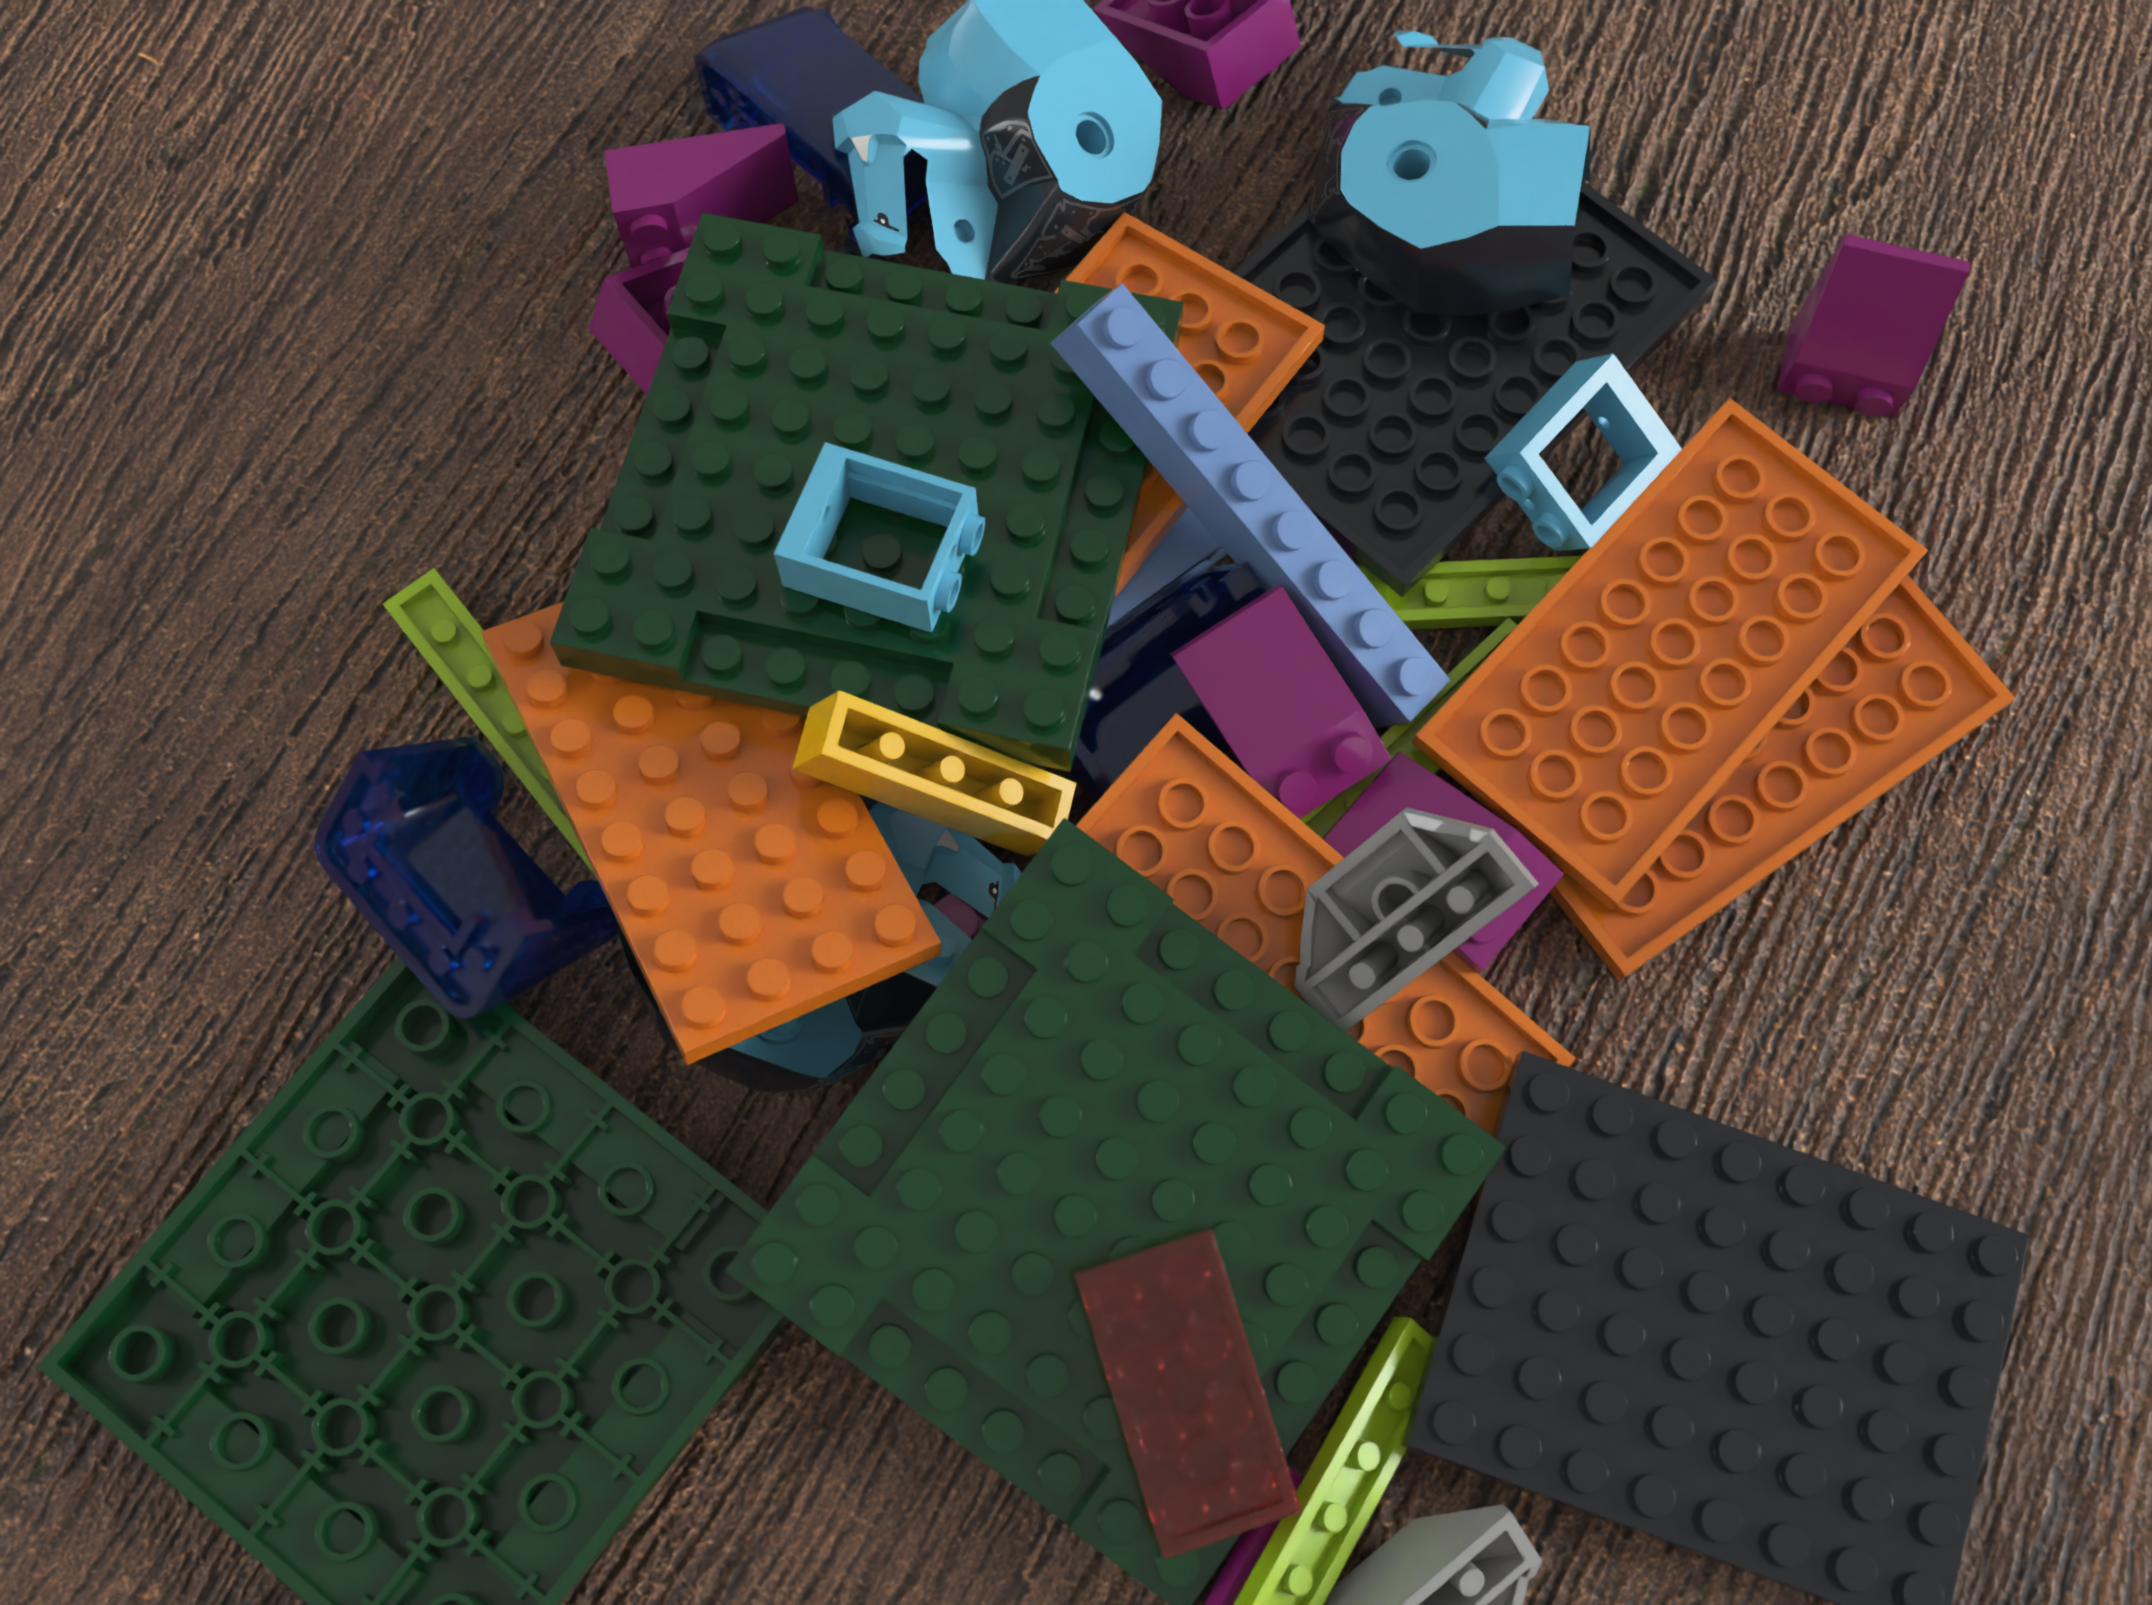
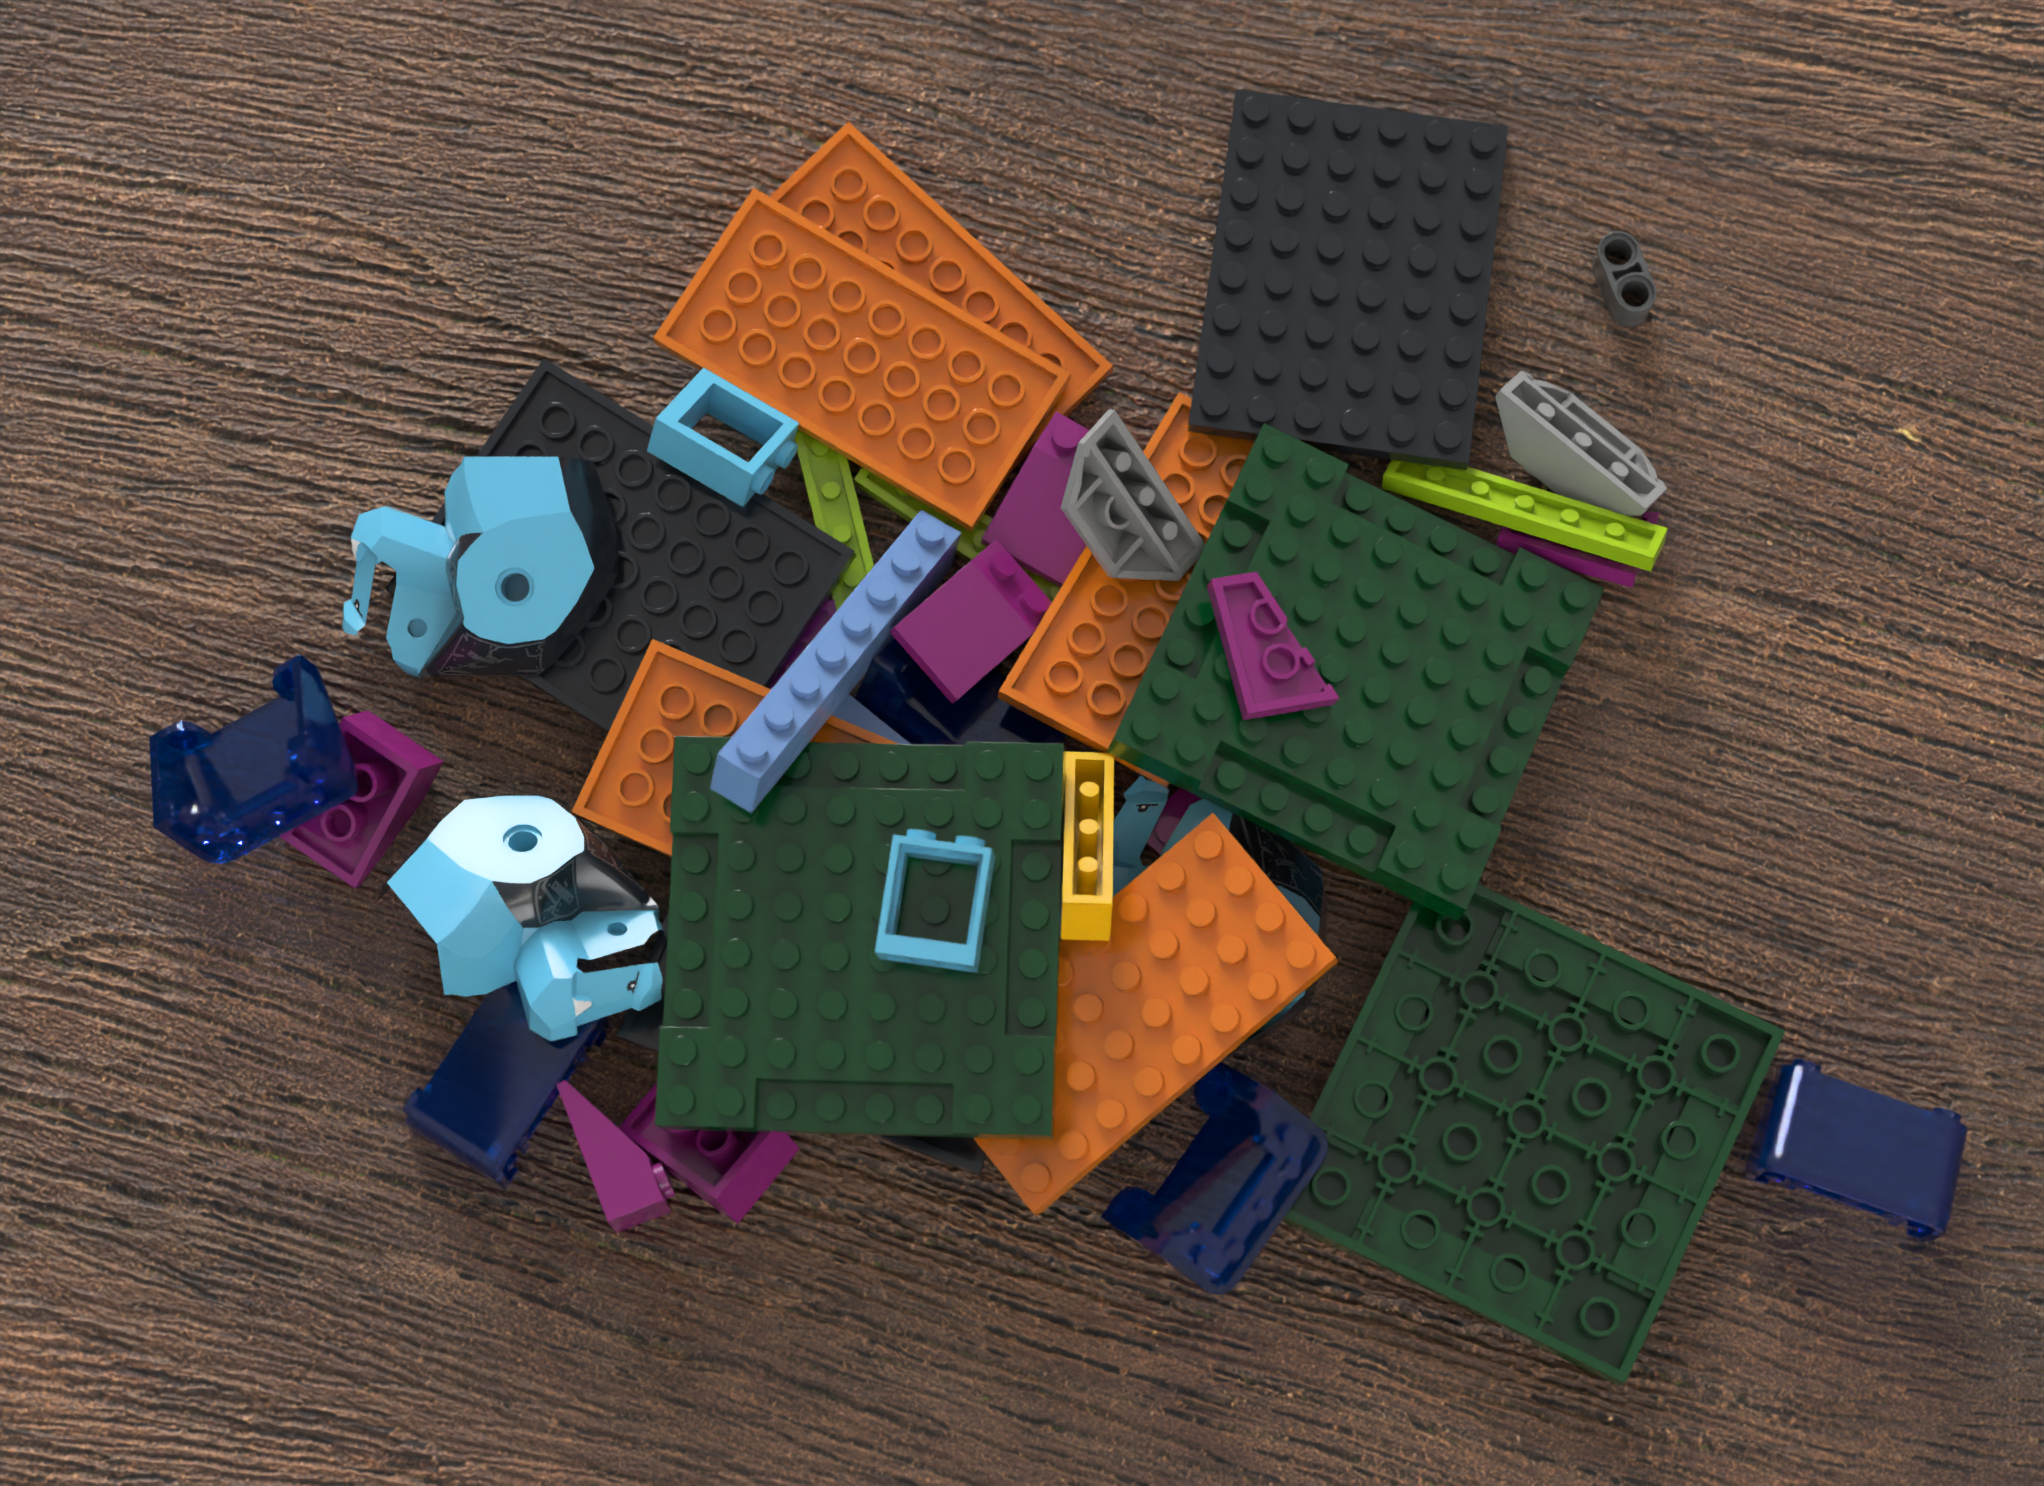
camera: 100 degrees left, 5 degrees up
lime plate [383,568,597,878] -> none
clear red plate [1073,1228,1302,1560] -> none
magenta slope [1777,234,1971,417] -> none
none -> magenta wing [1207,572,1339,720]

